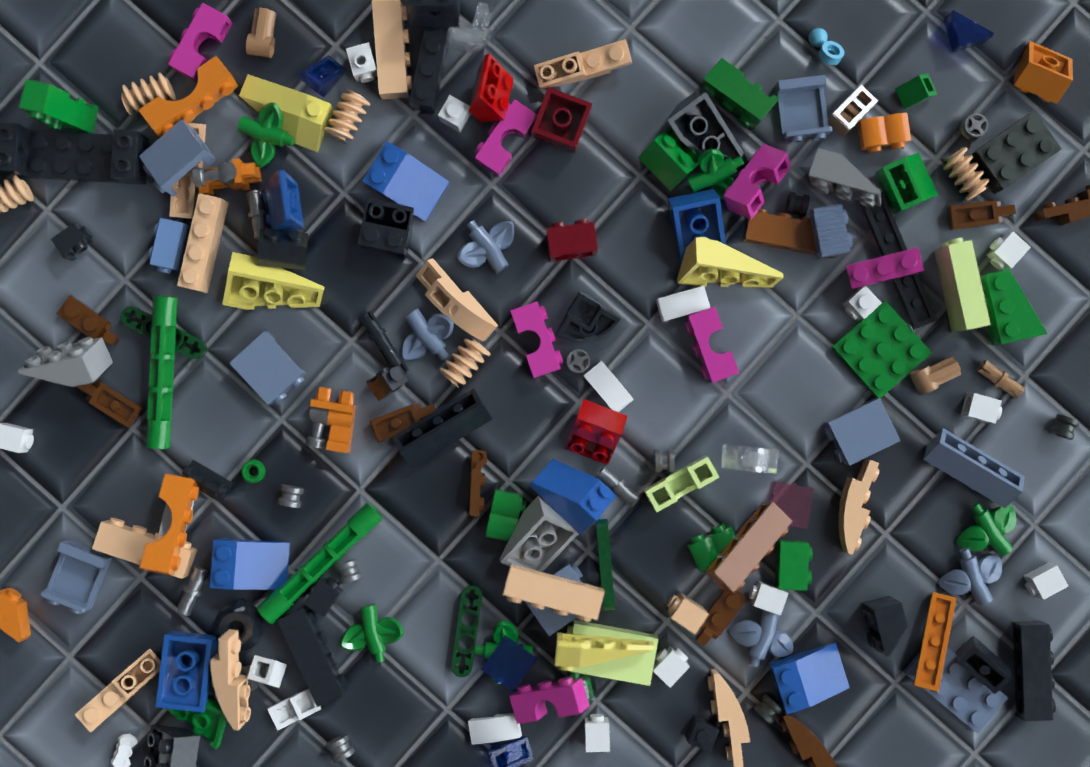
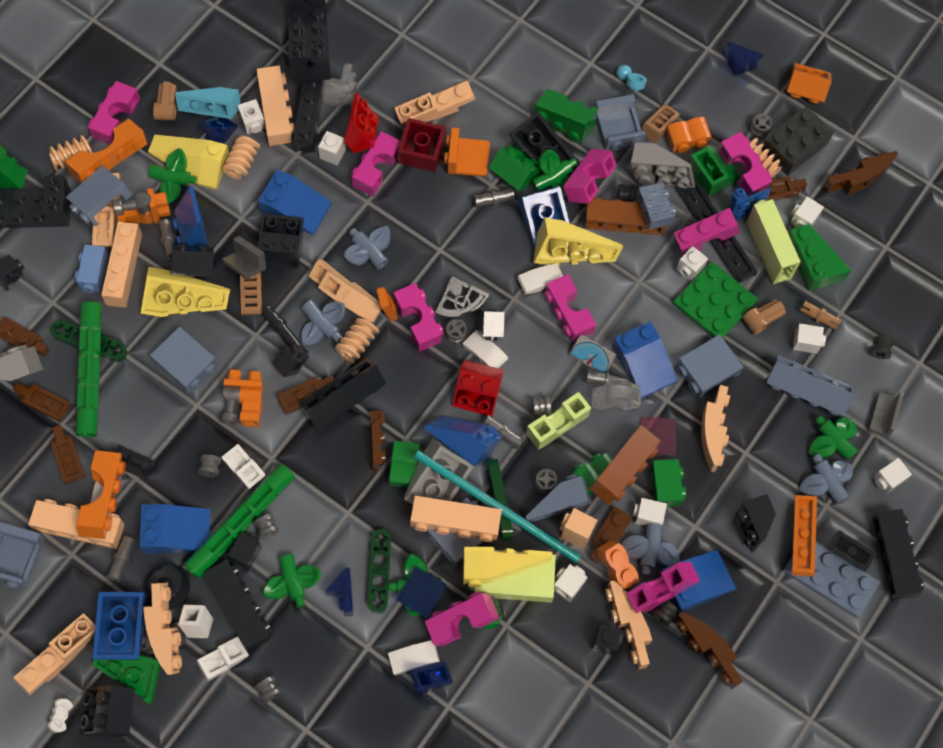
camera: 10 degrees left, 20 degrees down
green plate [241,460,266,483] -> none
dark red brick [546,219,598,262] -> none
white brick [585,714,610,752] -> none
green brick [895,73,937,110] -> none
none -> reddish brown hinge [51,425,86,485]
none -> medium azure slope [175,87,241,119]
none -> white slope [221,444,266,489]
none -> flat silver panel [222,236,266,279]
none -> medium nougat slope [240,272,262,315]
none -> clear blue slope [325,568,354,617]
none -> orange tile [377,287,398,321]
none -> teal piece [413,450,581,563]
none -> orange bracket [444,127,490,177]
none -> flat silver pin [473,187,515,208]
none -> slope [476,309,505,341]
none -> sand blue slope [526,474,592,523]
none -> flat silver wheel [535,469,557,494]
none -> slope [569,334,616,373]
none -> flat silver axle [586,370,628,389]
none -> orange brick [597,541,639,589]
none -> slope [612,321,678,399]
none -> dark pink arch [626,562,700,613]
none -> dark pink arch [716,132,772,197]
none -> blue hinge [728,187,771,220]
none -> flat silver panel [868,392,904,438]

